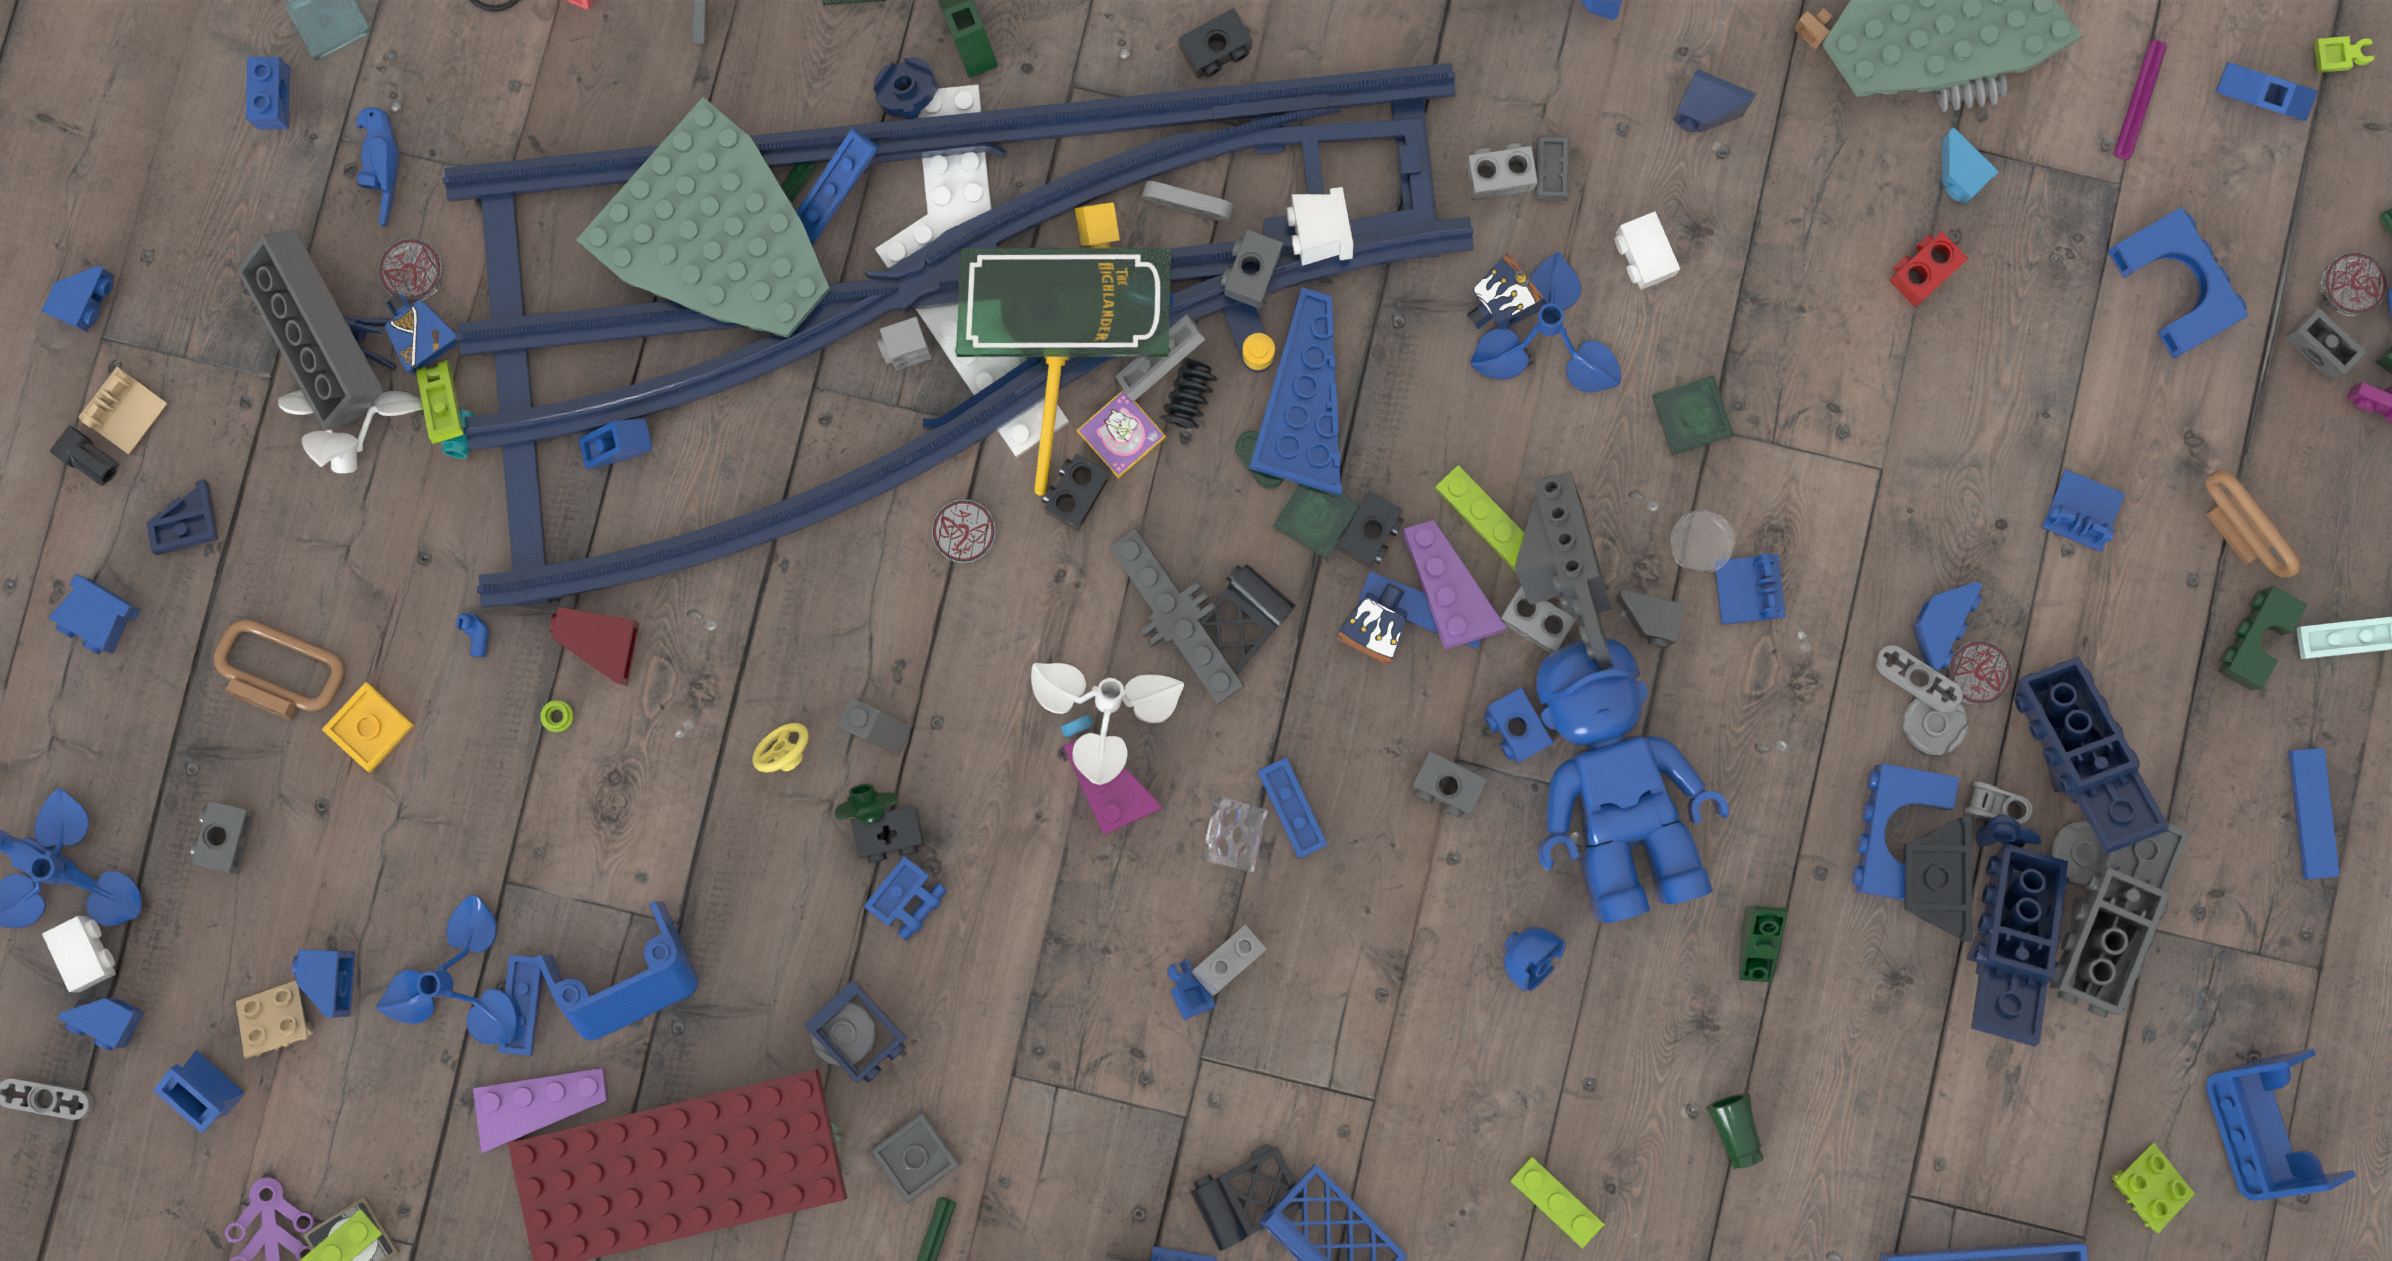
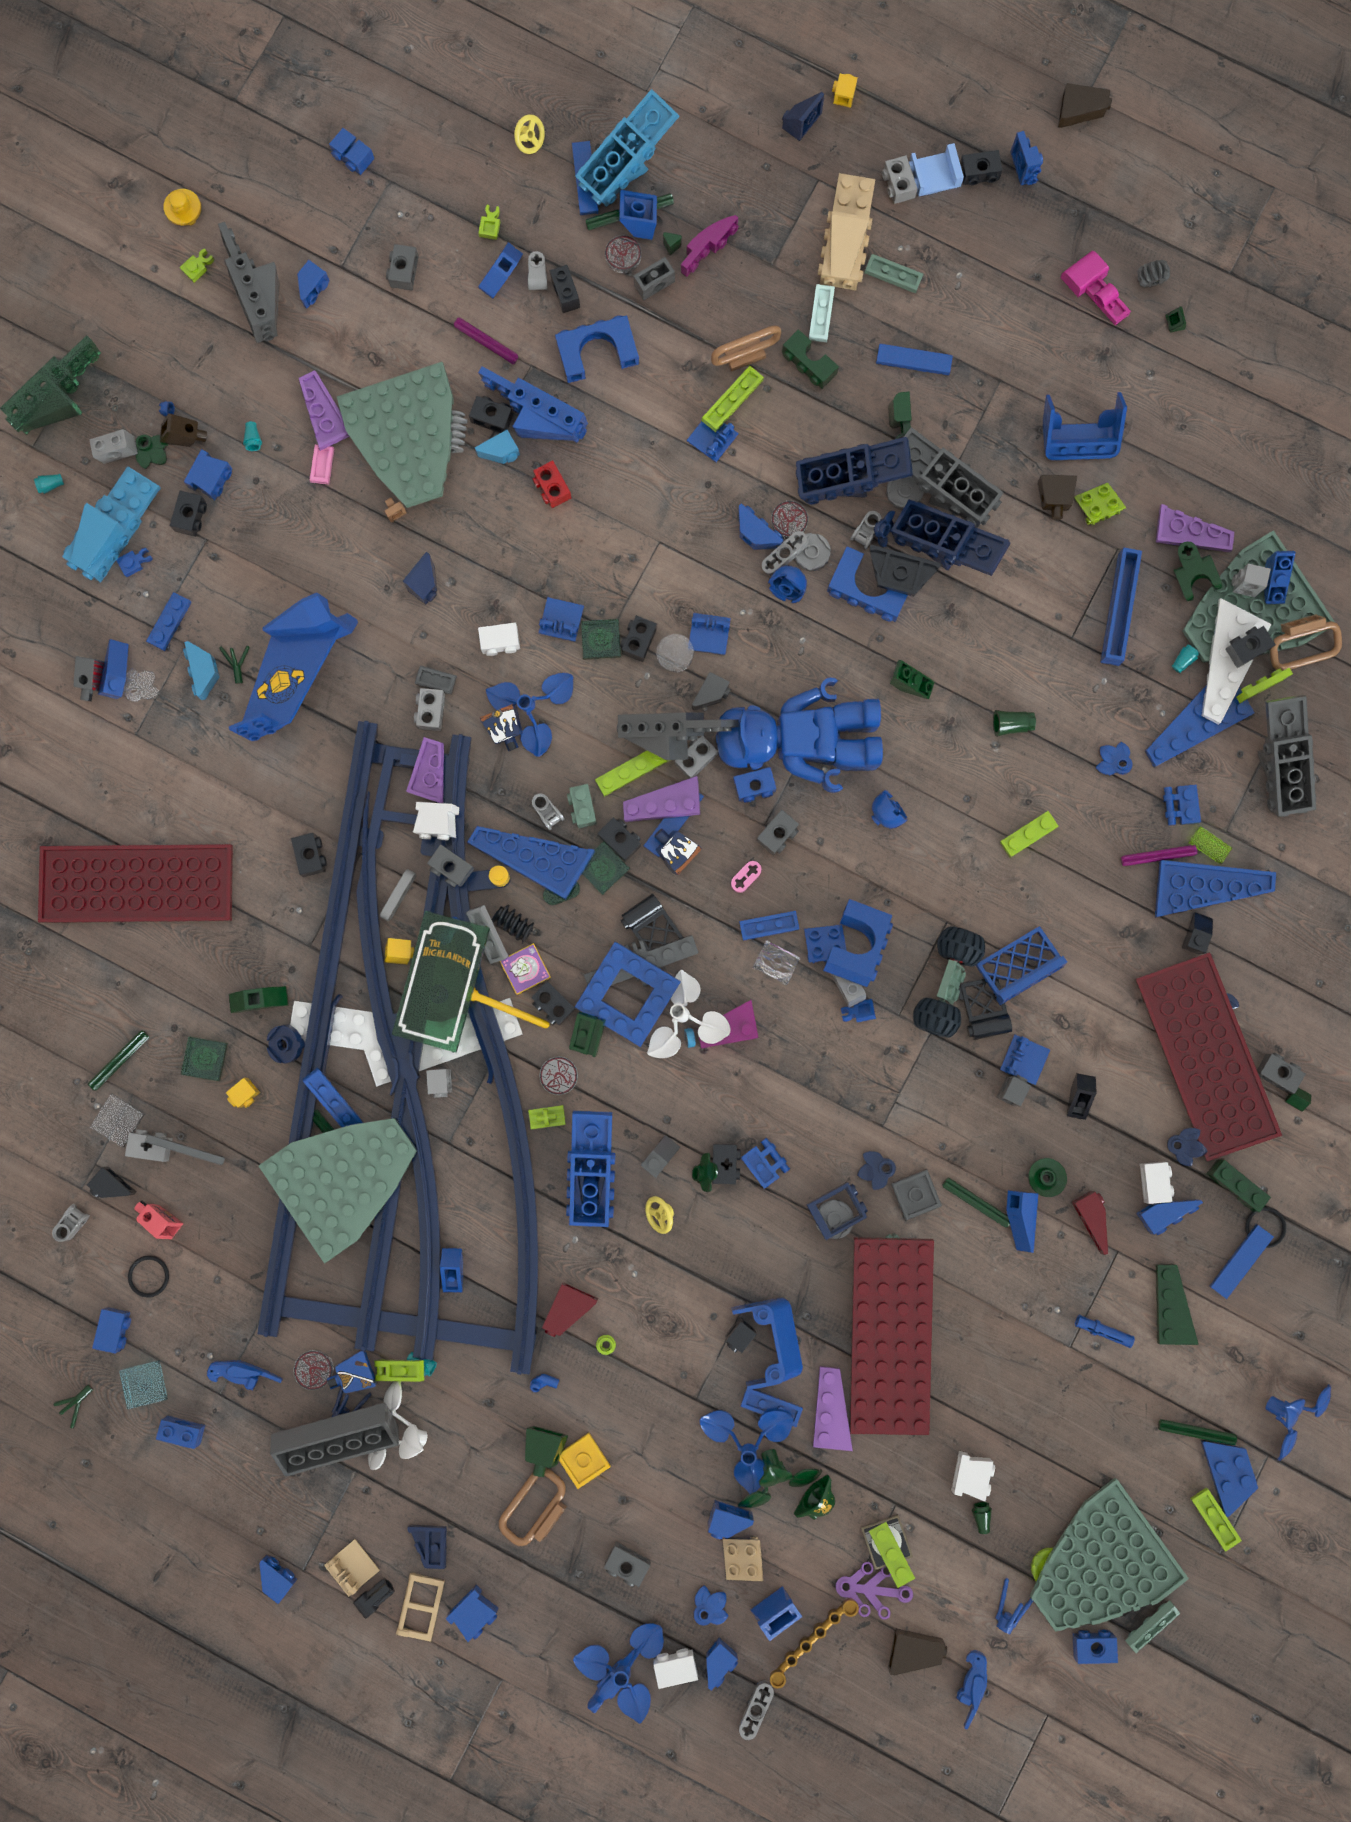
camera: 75 degrees left, 0 degrees up
none -> yellow brick [226,1078,260,1108]
none -> tan window [396,1573,445,1642]
none -> medium lavender wing [406,737,444,803]
none -> black brick [469,396,513,433]
none -> blue wedge [478,366,588,443]
none -> dark green torso [525,1426,568,1477]
none -> light grey piece [528,251,547,290]
none -> lime hips [528,1105,566,1129]
none -> light grey piece [532,793,565,831]
none -> blue hinge [539,597,584,642]
none -> black brick [550,265,580,313]
none -> blue wedge [566,1111,615,1227]
none -> sand green brick [567,784,597,828]
none -> dark green plate [569,1012,606,1057]
none -> blue plate [575,941,681,1047]
none -> black brick [620,615,657,662]
none -> blue plate [693,1586,729,1626]
none -> lime plate [701,366,764,432]
none -> black brick [725,1317,757,1353]
none -> bright pink beam [731,861,762,893]
none -> dark green plant [738,1449,822,1508]
none -> blue cylinder [768,565,807,603]
none -> pearl gold bar [769,1598,859,1689]
none -> dark green hat [794,1474,835,1520]
none -> blue hinge [804,925,847,964]
none -> blue arch [823,899,893,987]
none -> dark blue plate [857,1151,896,1190]
none -> dark green plate [888,391,912,440]
none -> black plate [913,926,985,1038]
none -> dark brown torso [1038,475,1077,520]

